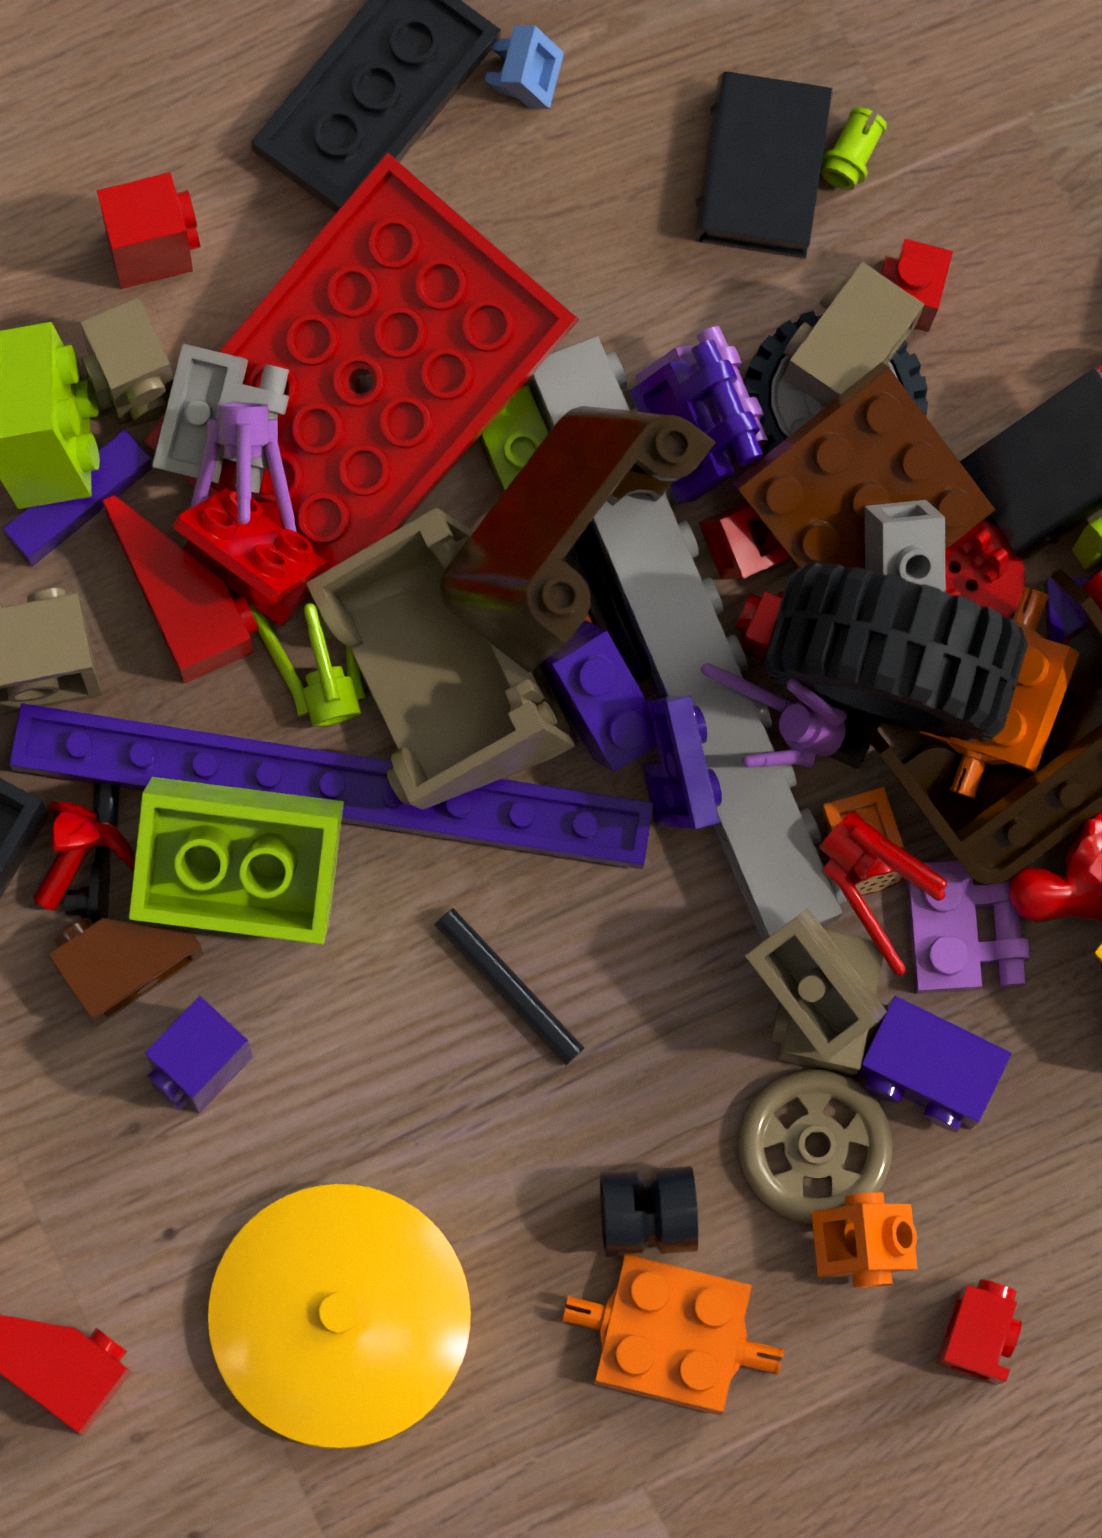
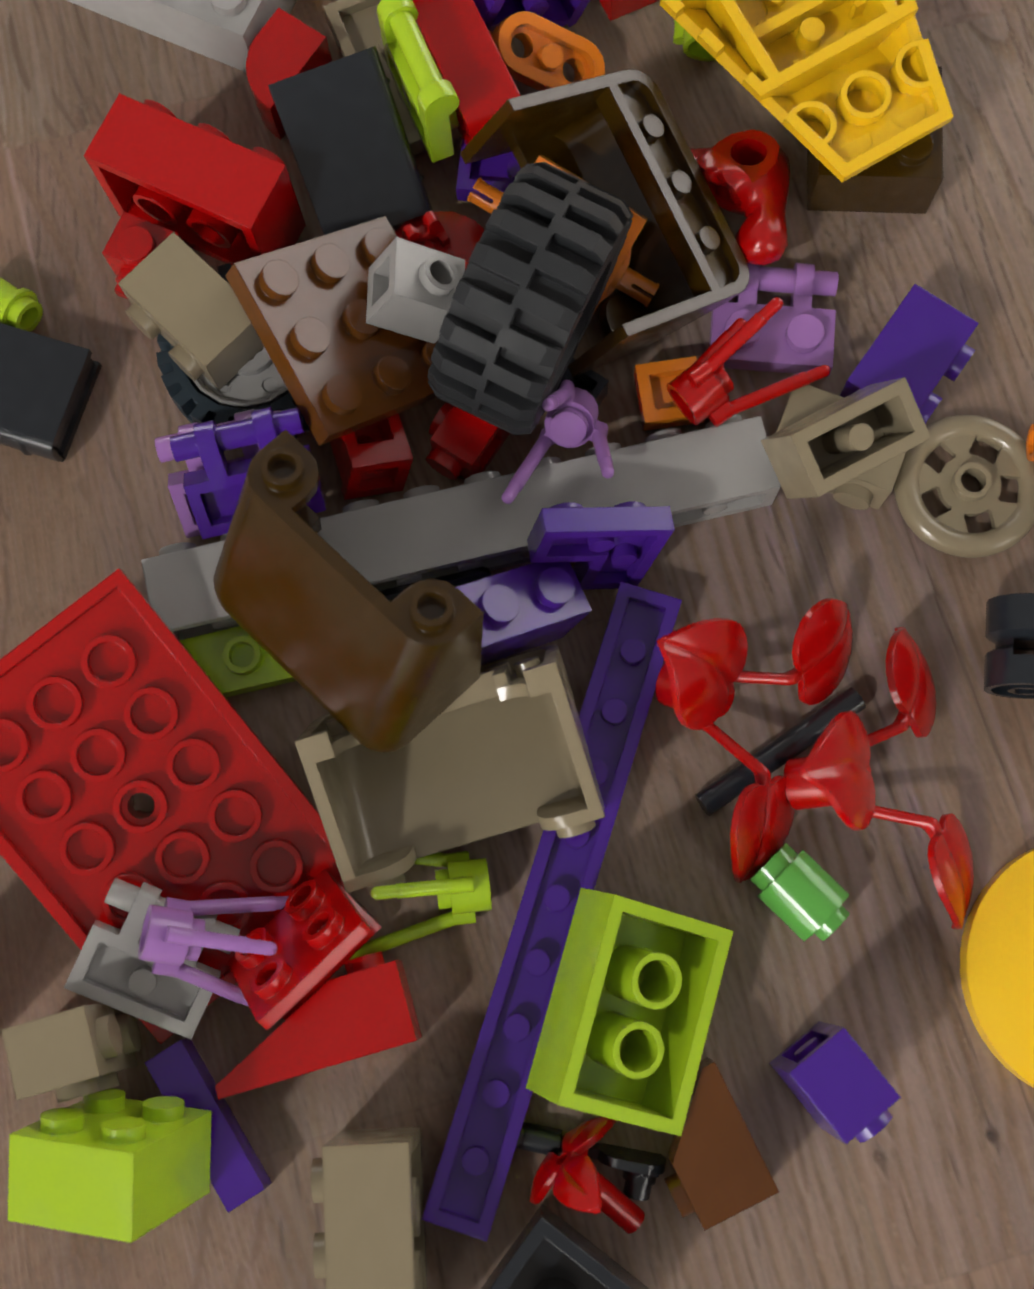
camera: 65 degrees left, 0 degrees up
none -> red brick [83,93,306,266]
none -> red plant [655,598,853,884]
none -> bright green brick [750,842,850,942]
none -> red plant [784,626,974,930]

